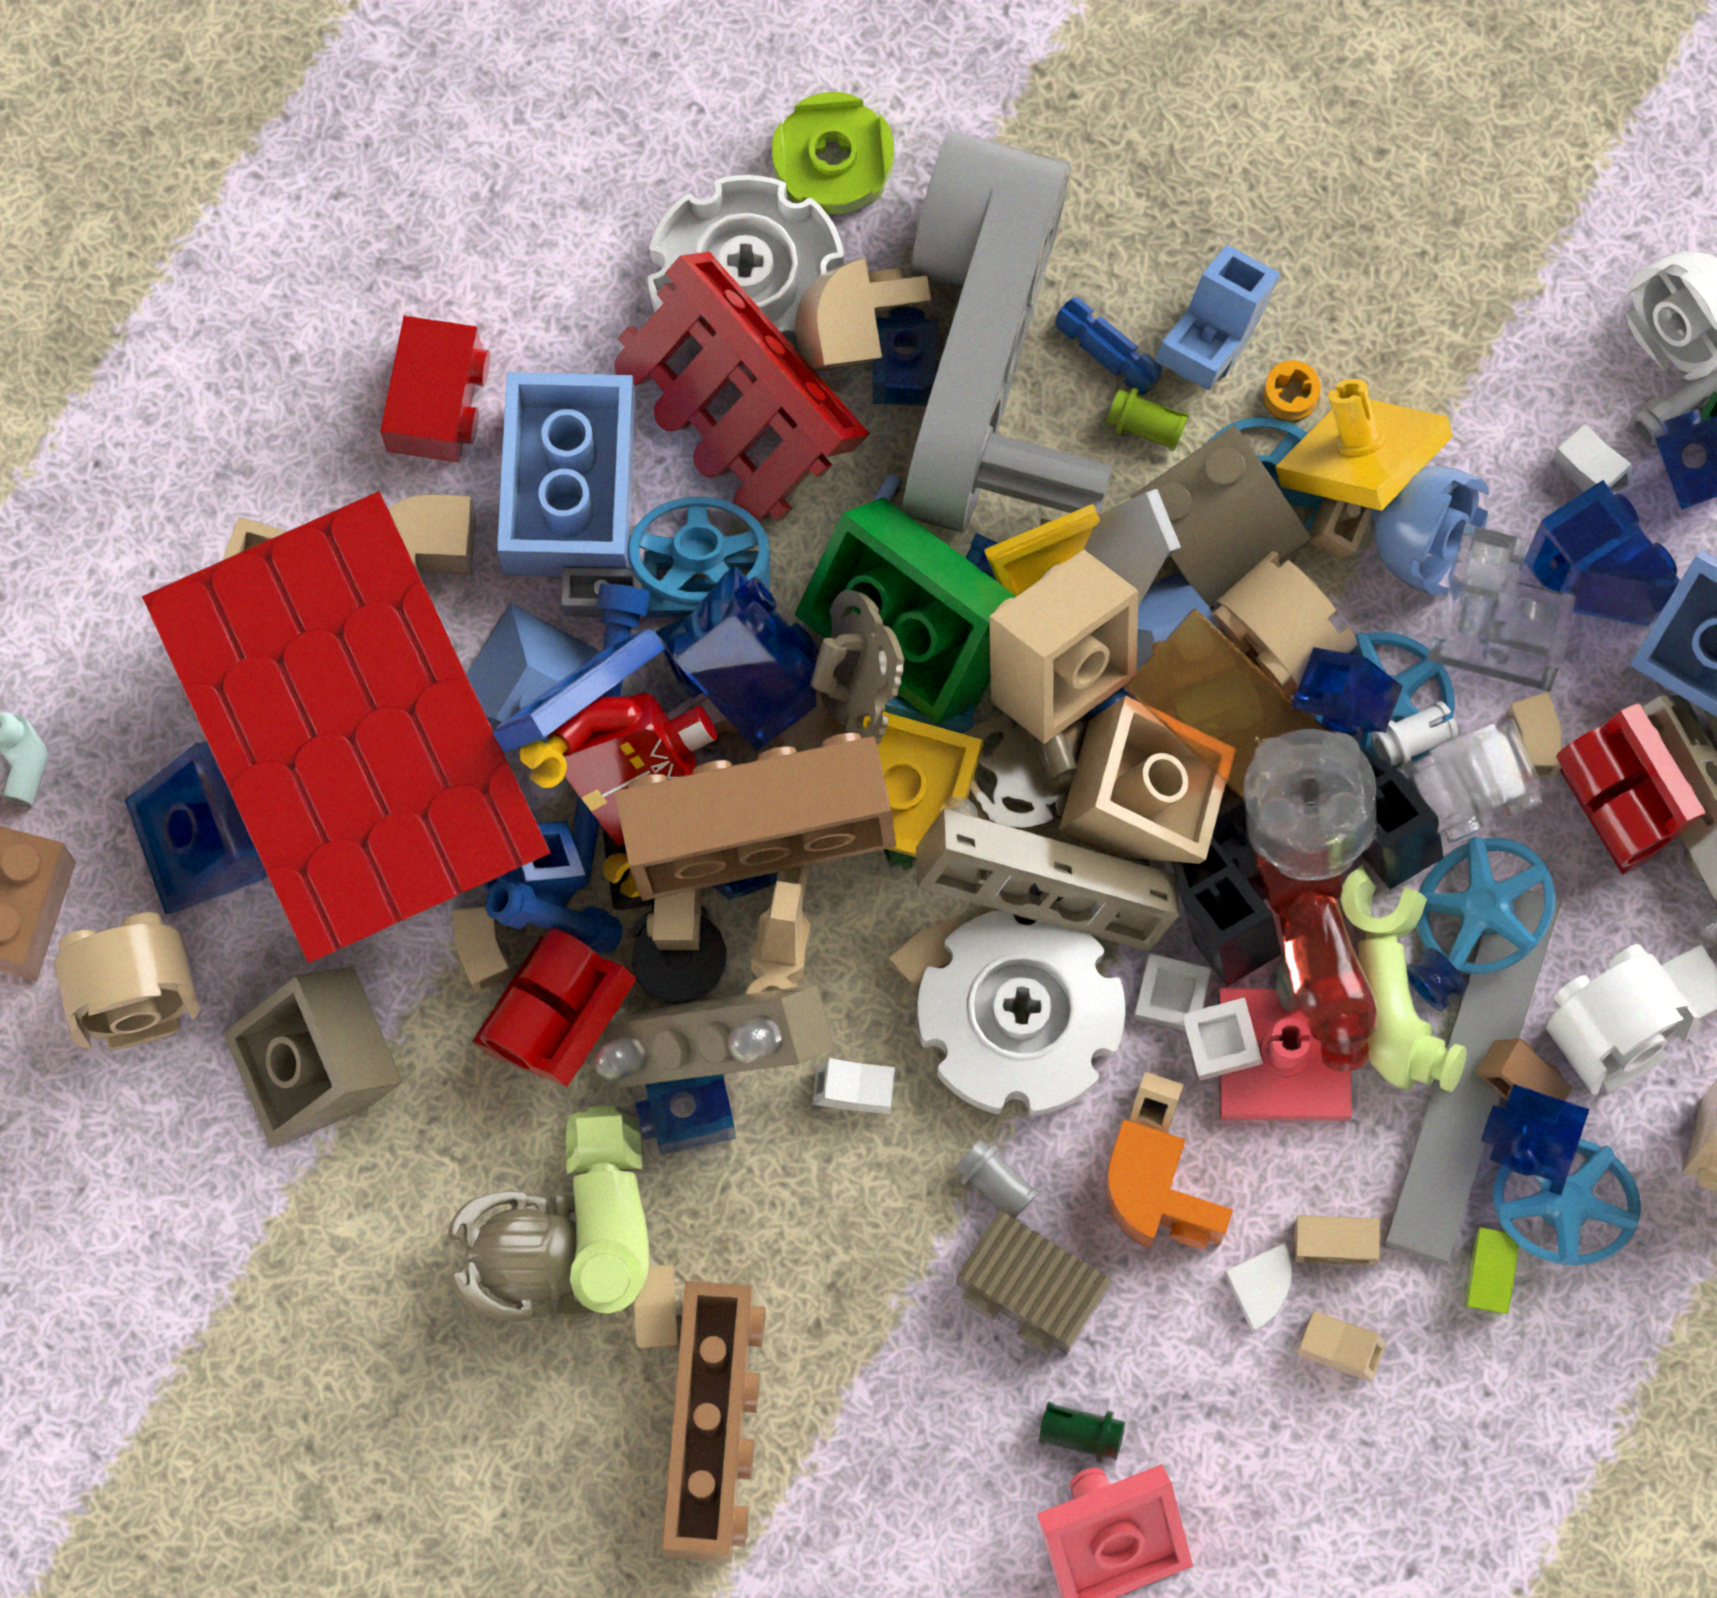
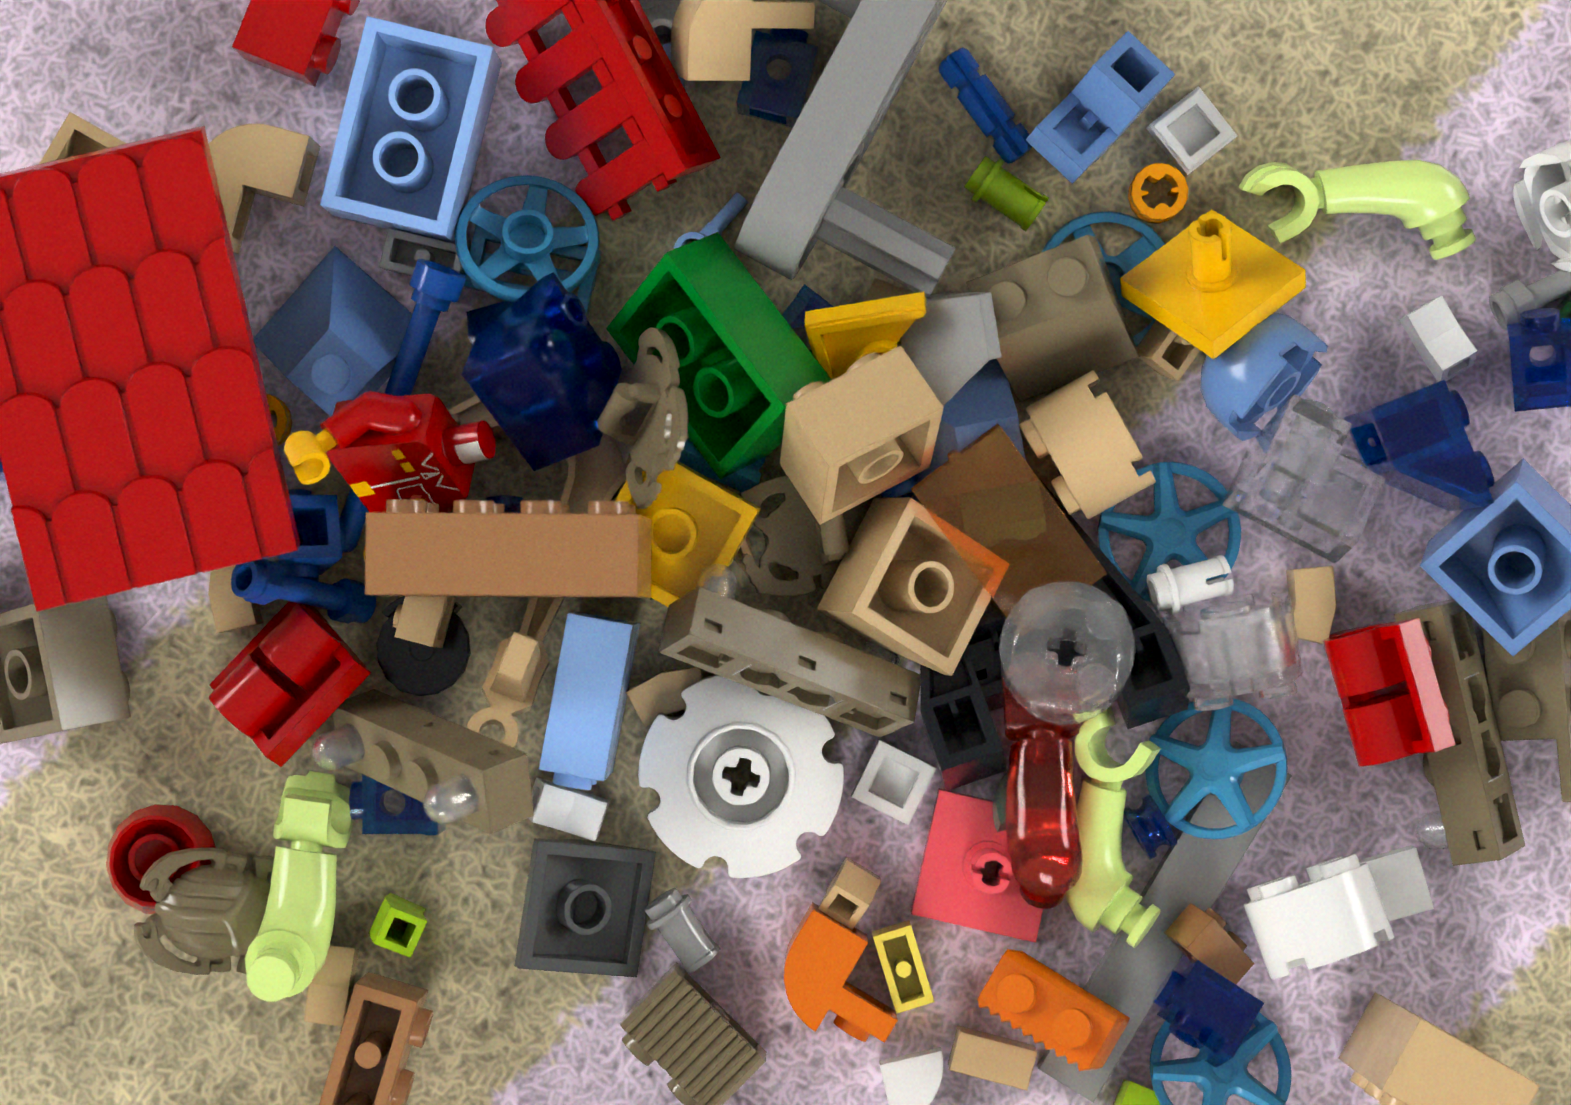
camera: 10 degrees right, 15 degrees up
tile [493,629,665,753] -> none
white tile [1182,997,1263,1081] -> none
clear blue brick [1291,647,1403,736] -> none
none -> red hat [106,804,216,914]
none -> lime piece [368,892,427,958]
none -> dark grey slope [514,838,656,977]
none -> light blue brick [539,612,641,790]
none -> light yellow piece [872,920,935,1014]
none -> orange brick [977,949,1130,1071]
none -> white tile [1146,86,1237,177]
none -> yellowish green piece [1239,160,1476,260]

